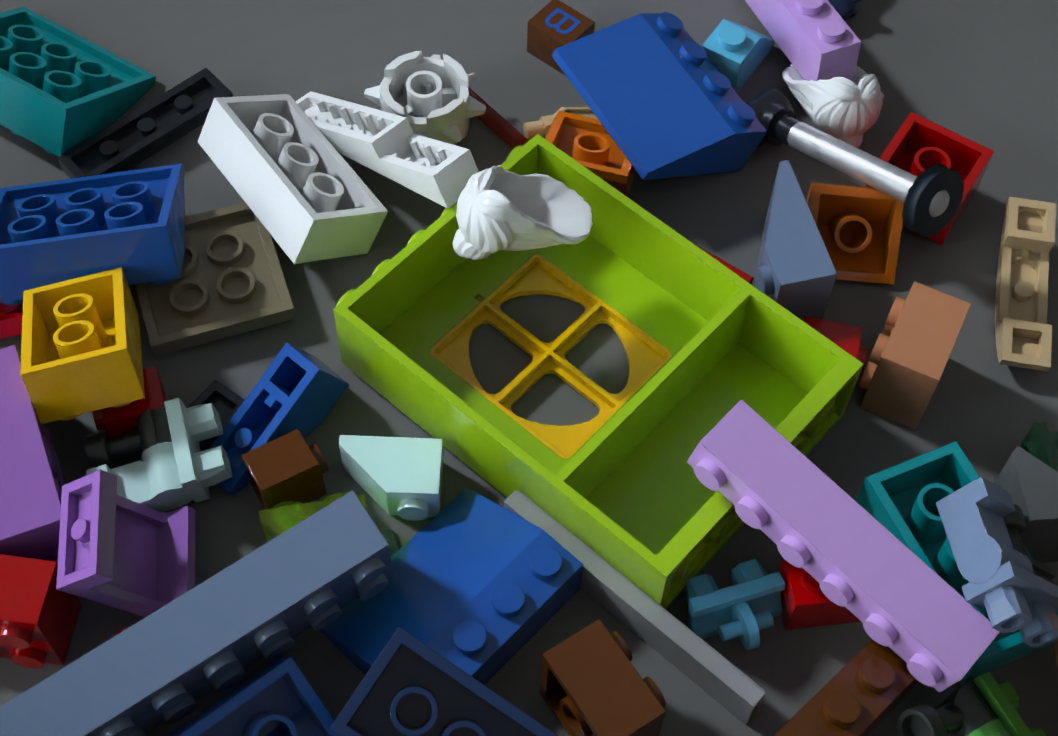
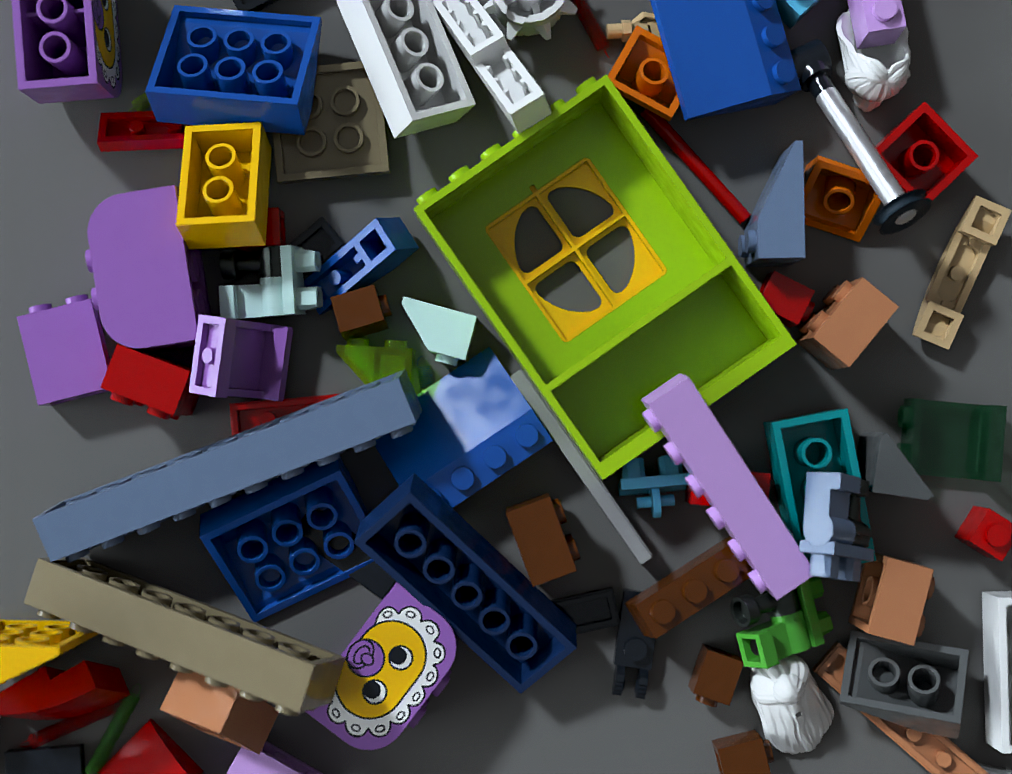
camera: 15 degrees right, 30 degrees up
white hair [453,165,593,260] -> none

